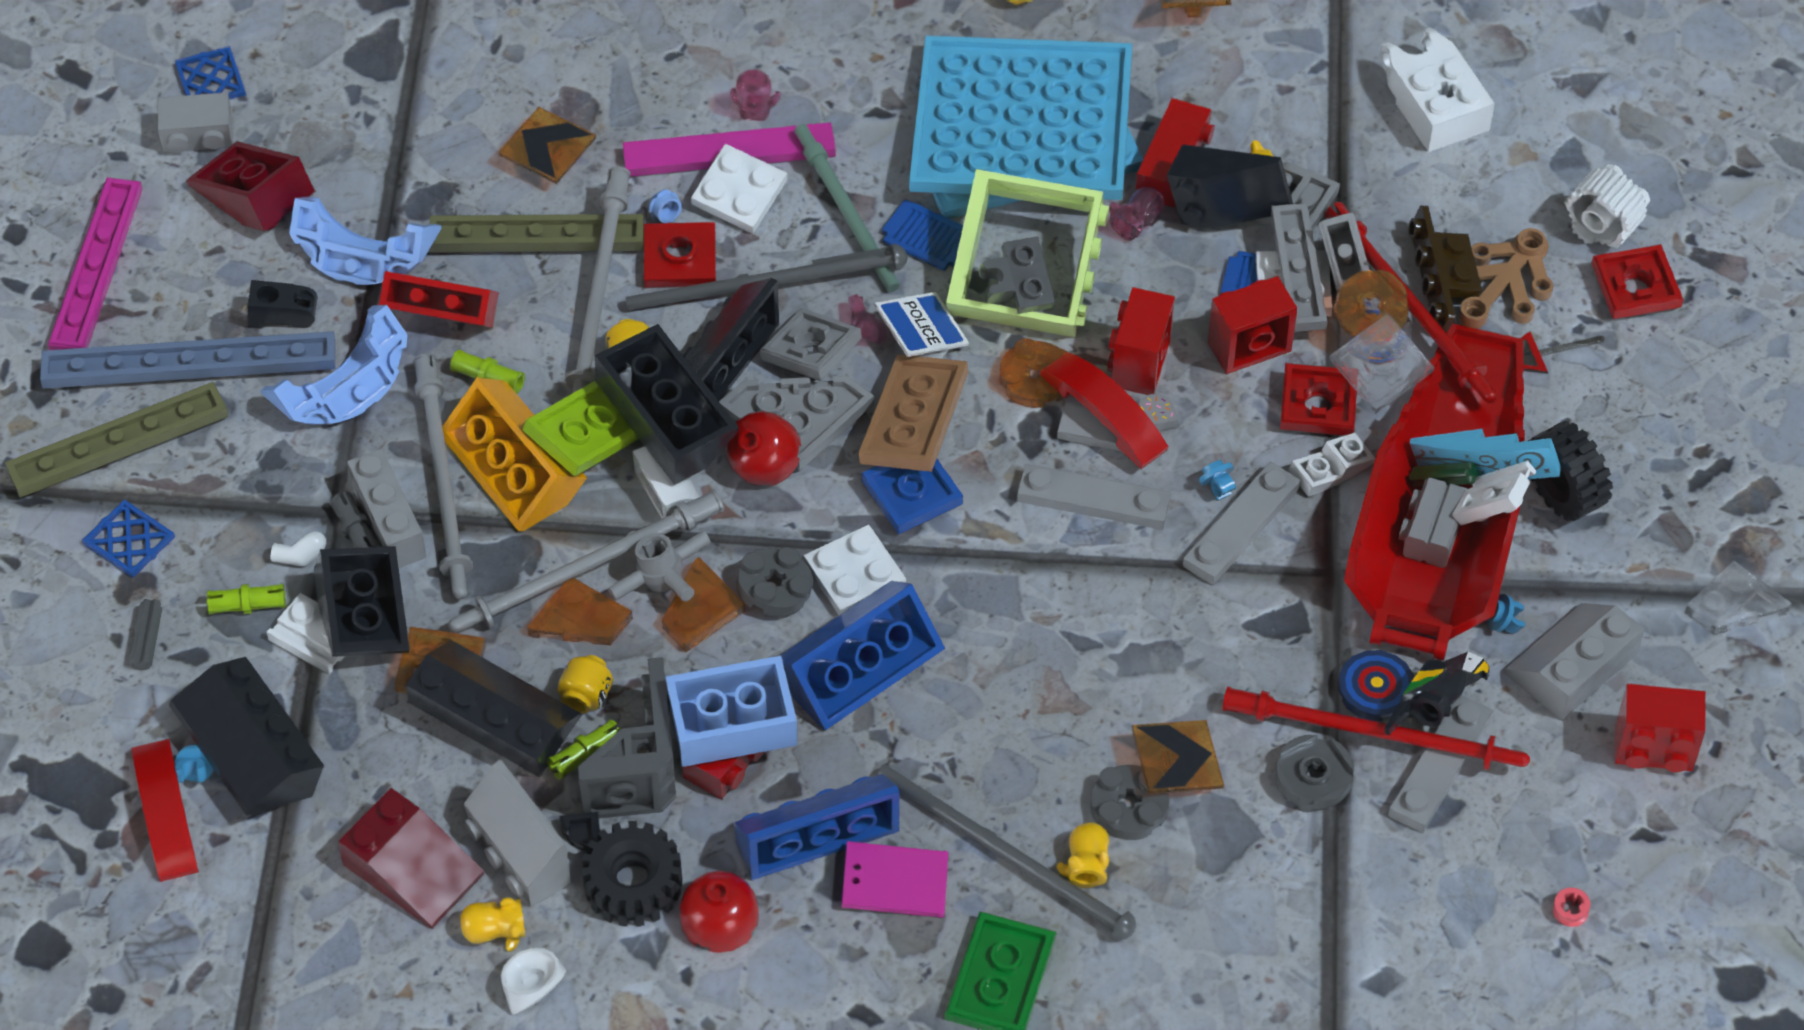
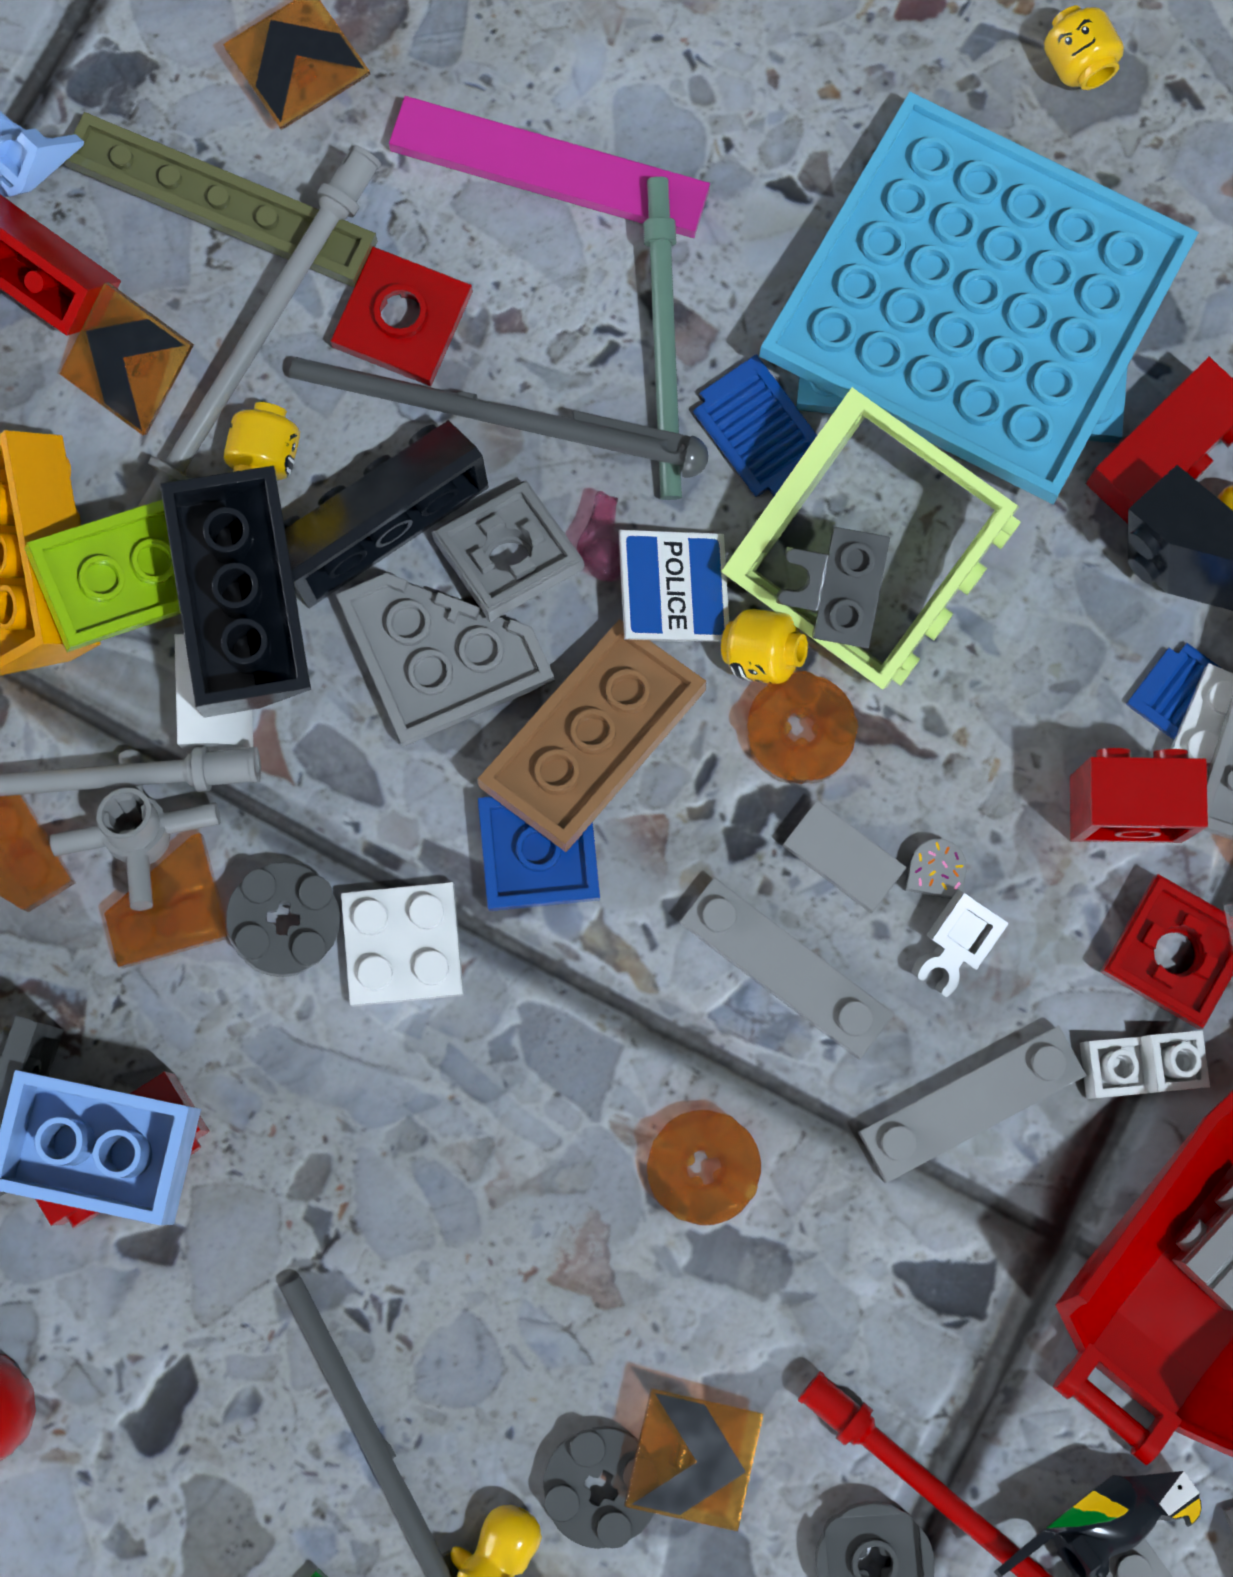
camera: 25 degrees right, 25 degrees up
lime pin [450,349,525,394] -> none
light blue plate [648,189,682,223] -> none
white plate [691,144,787,234] -> none
red cylinder [725,411,801,486] -> none
clear pink animal [730,69,781,121] -> none
blue slope [734,774,899,880] -> none
blue slope [780,580,946,730] -> none
dark pink container [841,841,949,918] -> none
red slope [1040,352,1168,470] -> none
red brick [1107,287,1175,395] -> none
clear pink animal [1109,186,1164,241] -> none
dark azure plate [1199,460,1236,501] -> none
dark blue tile [1338,650,1414,722] -> none
none -> clear orange piece [59,282,194,436]
none -> clear orange plate [647,1110,761,1225]
none -> yellow head [721,609,808,684]
none -> plate [912,889,1009,997]

